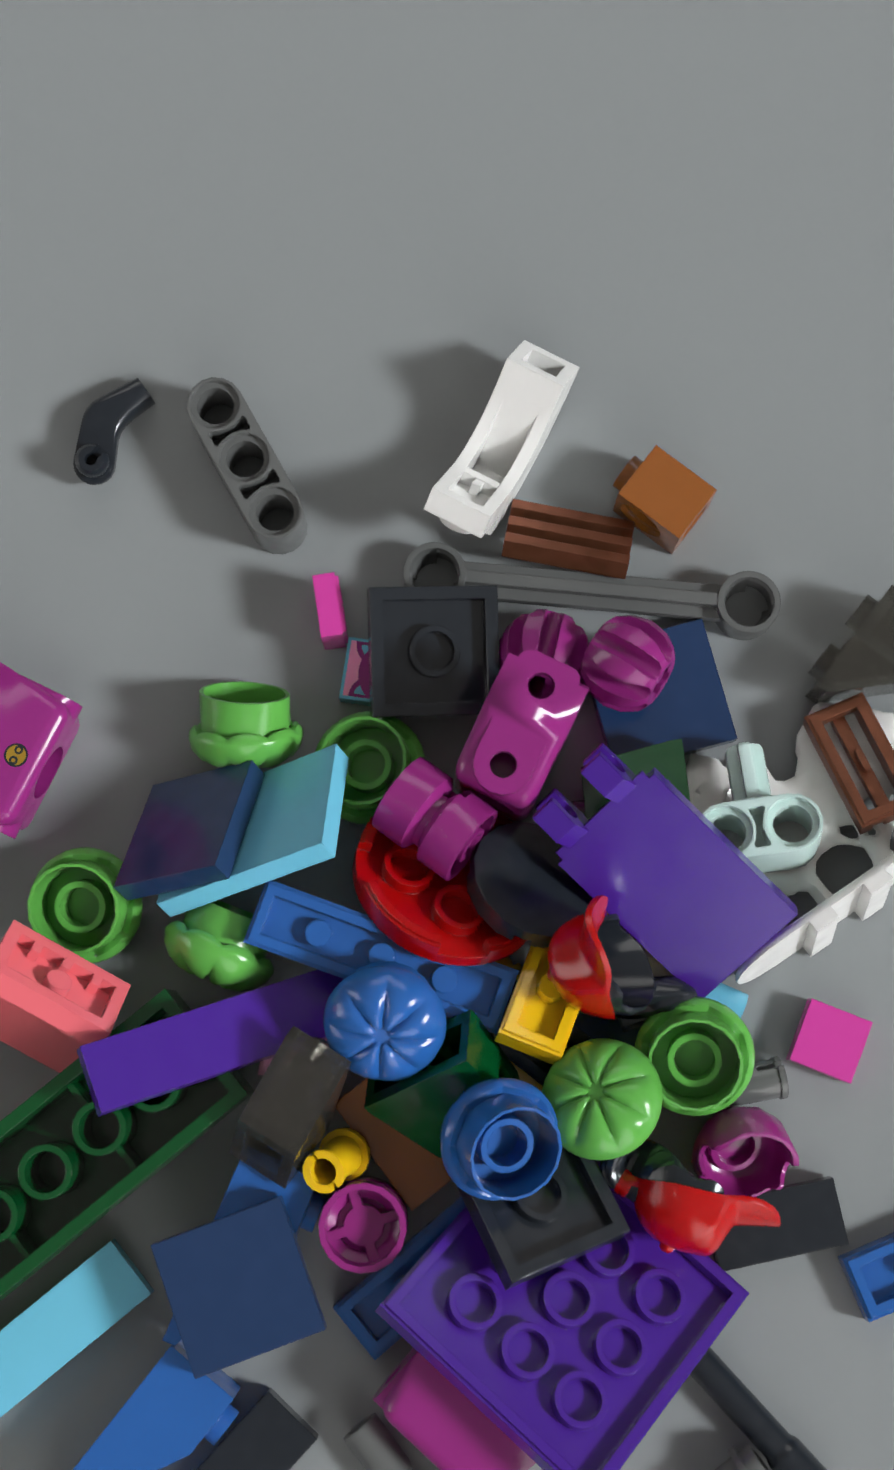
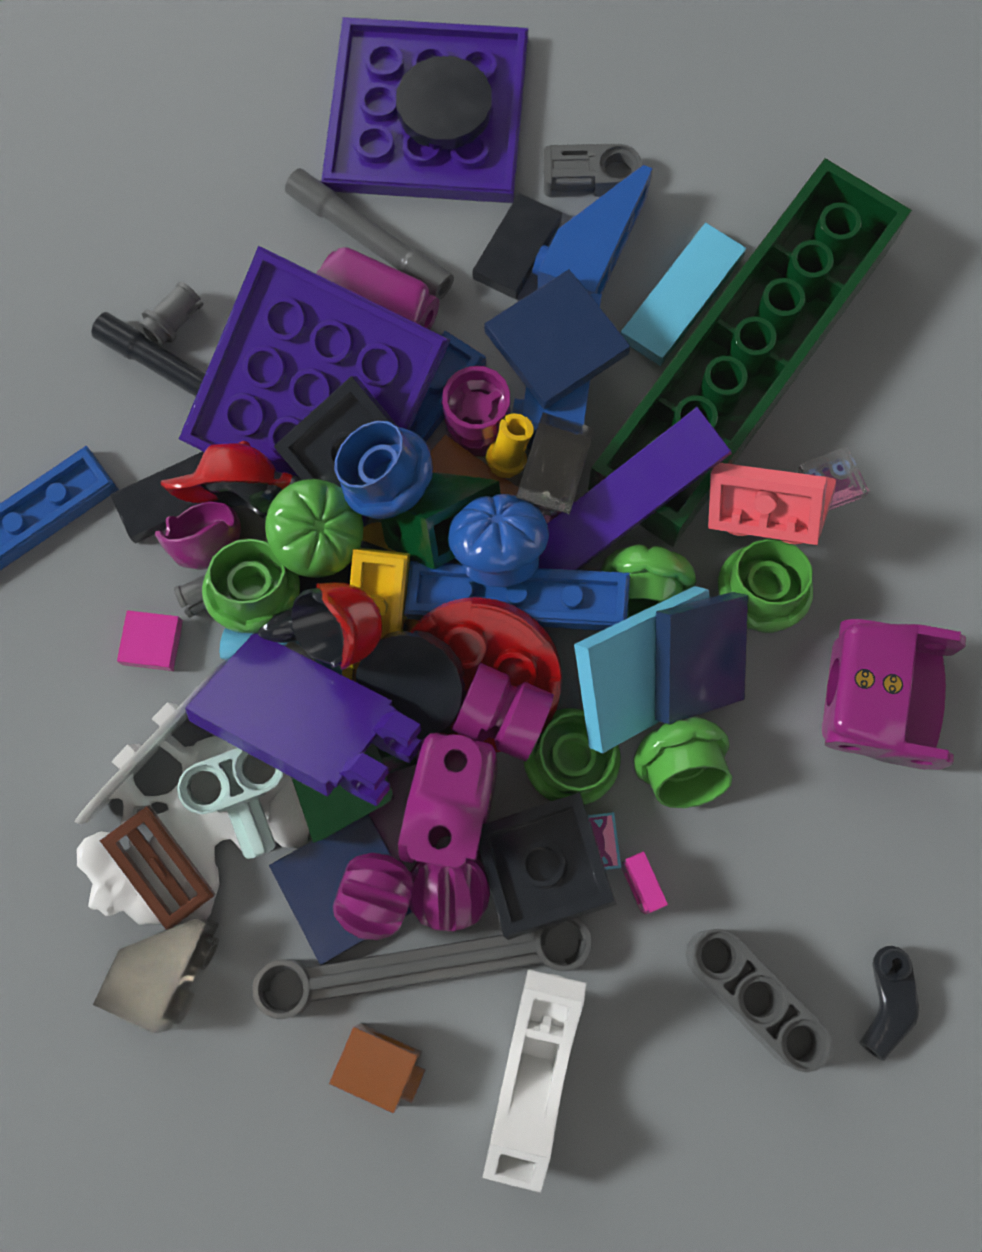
camera: 170 degrees right, 5 degrees down
copper tile [502,499,635,579] -> none

